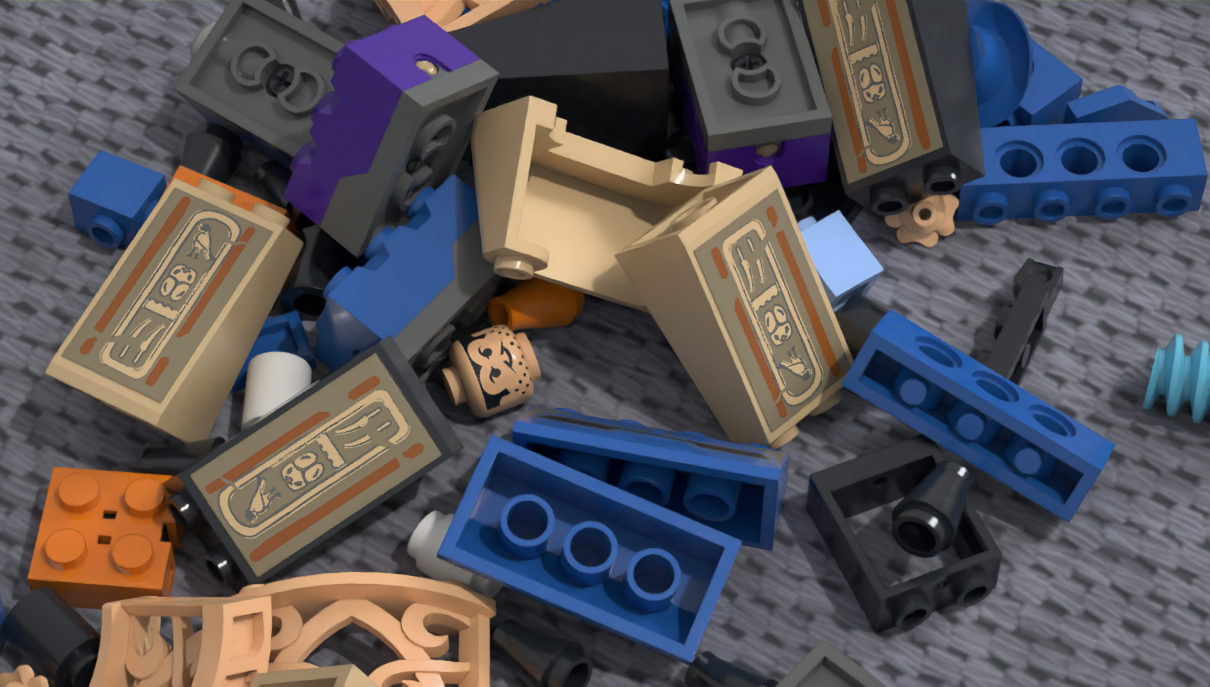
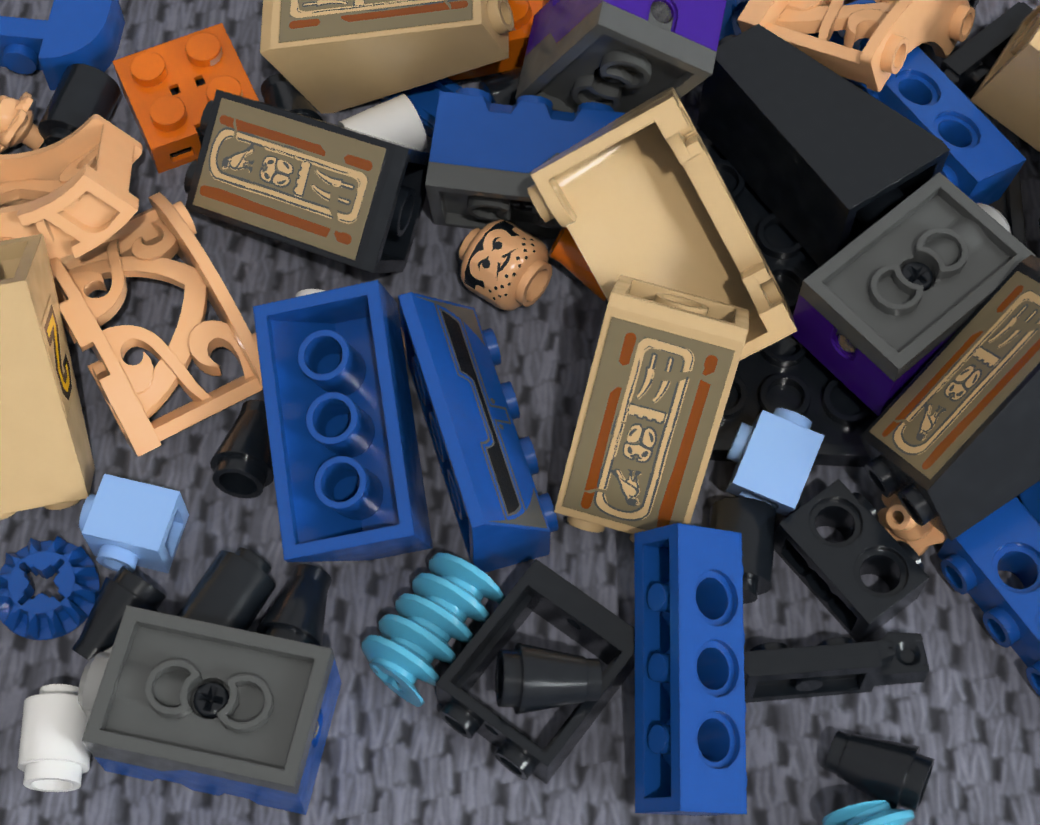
camera: 60 degrees right, 10 degrees up
none -> medium azure piece [361,552,505,707]
none -> black brick [774,479,929,643]
none -> black cone [824,730,935,812]

